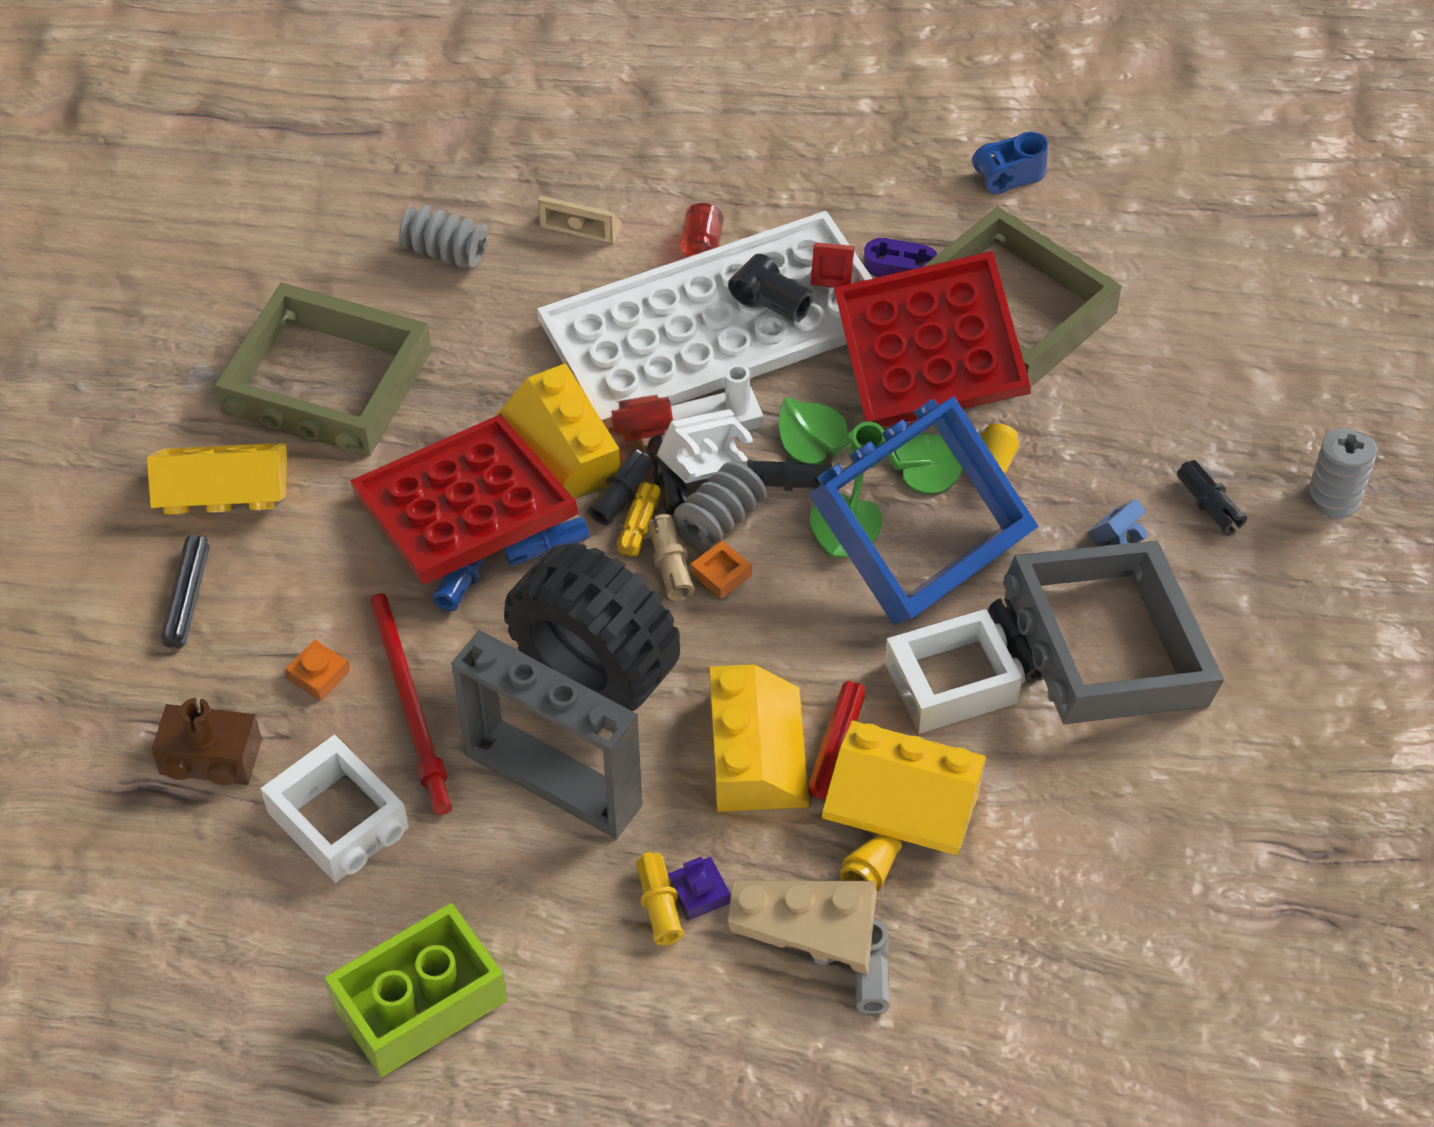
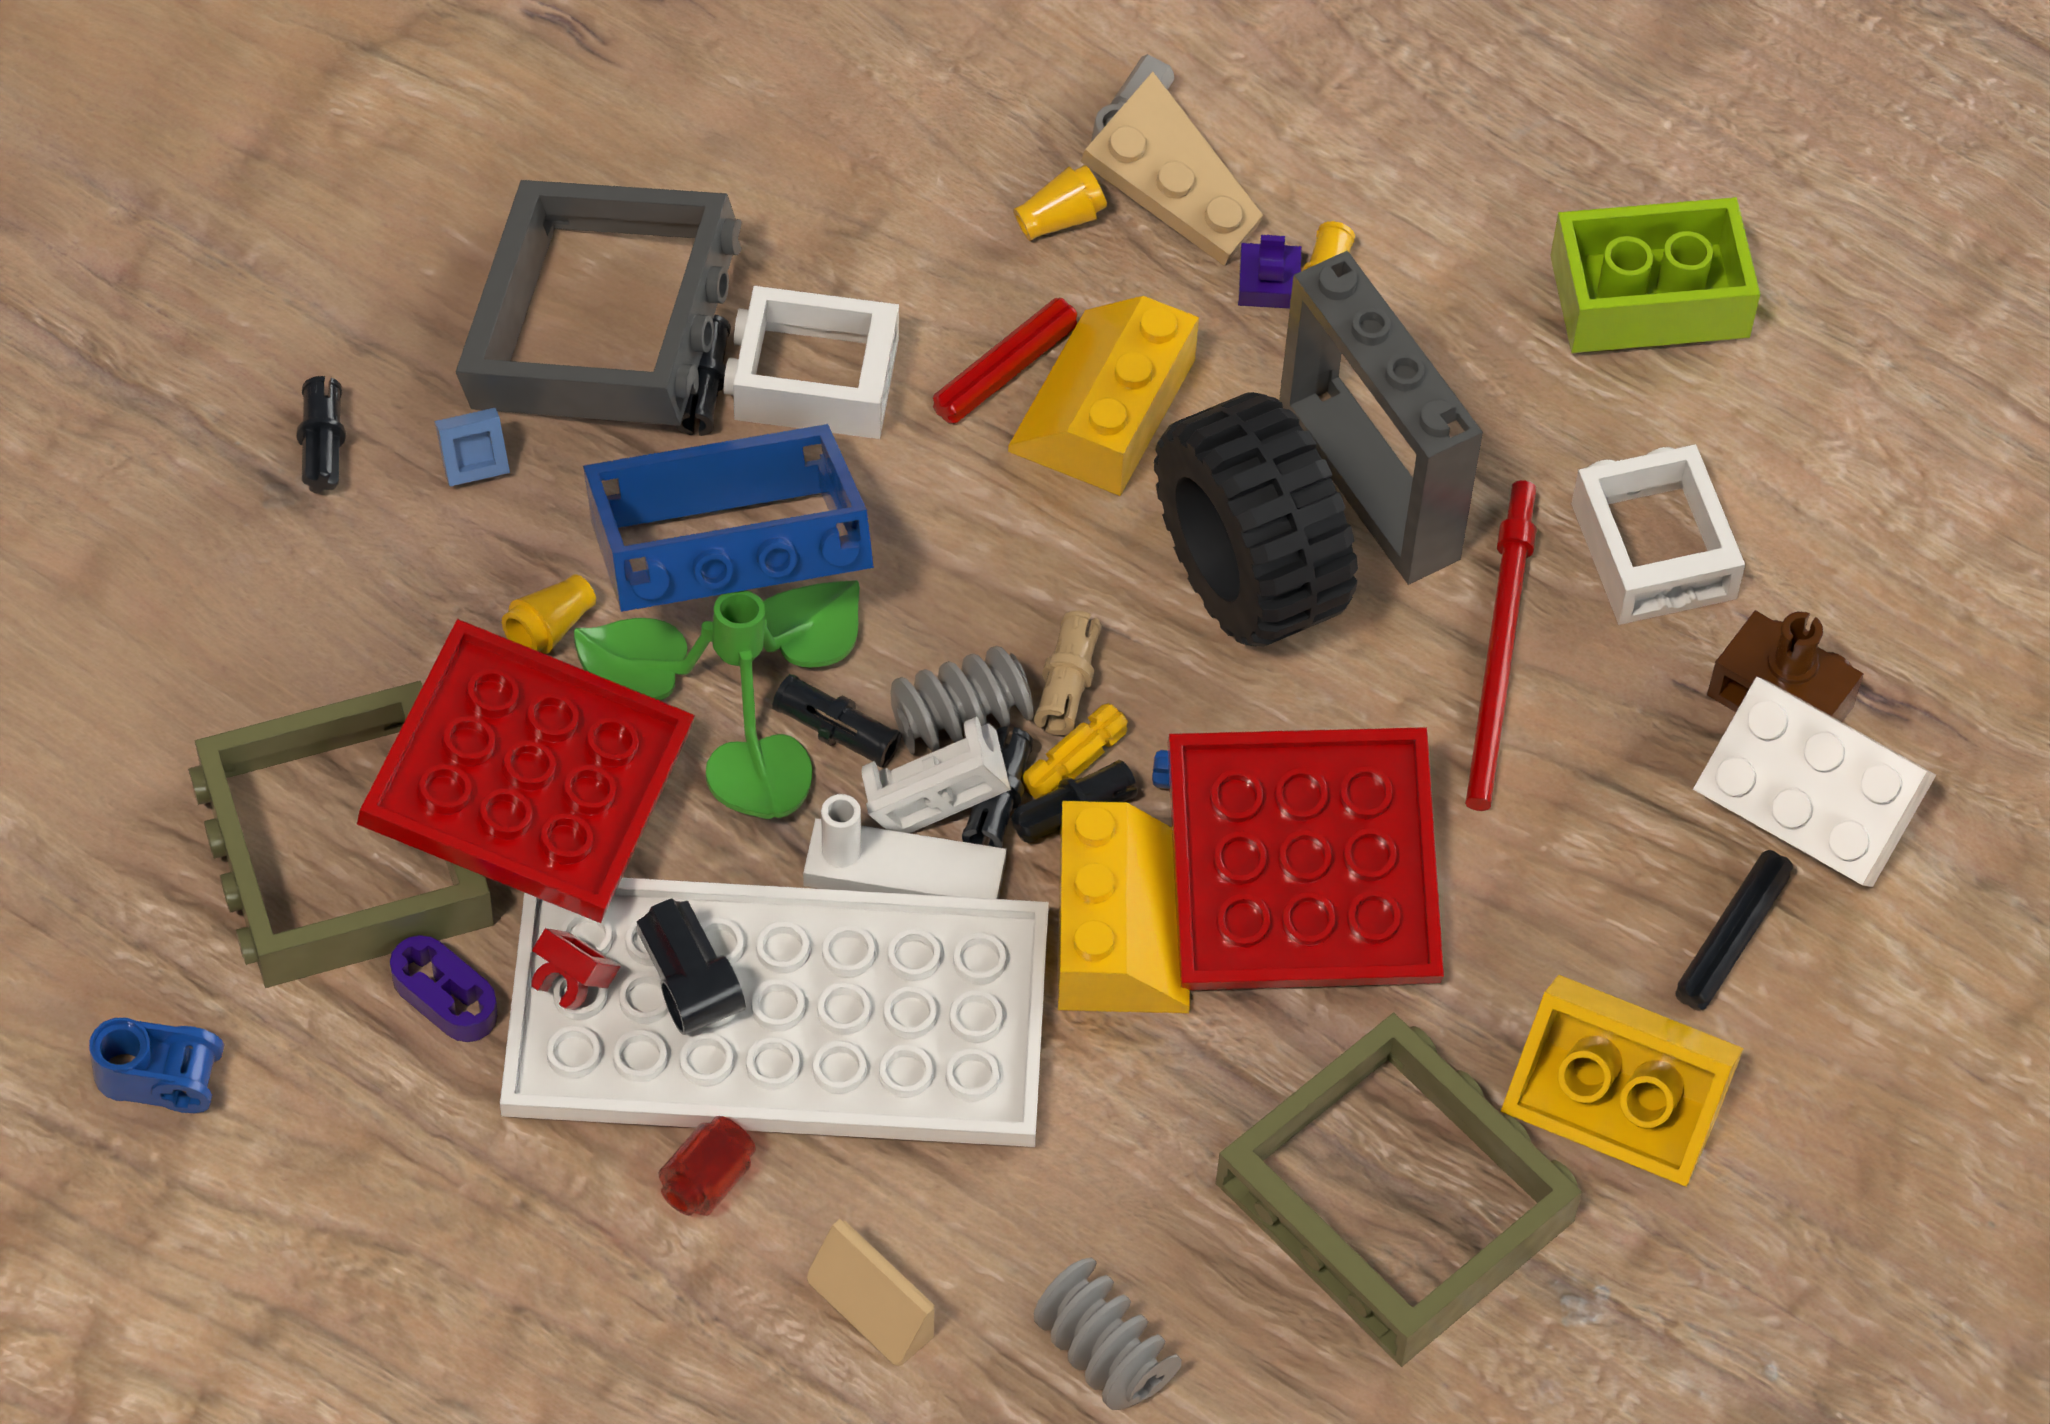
camera: 155 degrees left, 5 degrees up
orange plate [285,639,350,700] -> none
clear red brick [611,394,673,442] -> none
orange plate [691,540,752,600] -> none
yellow slope [822,720,987,856] -> none
light grey piece [1309,428,1379,518] -> none
none -> white brick [1693,676,1936,887]

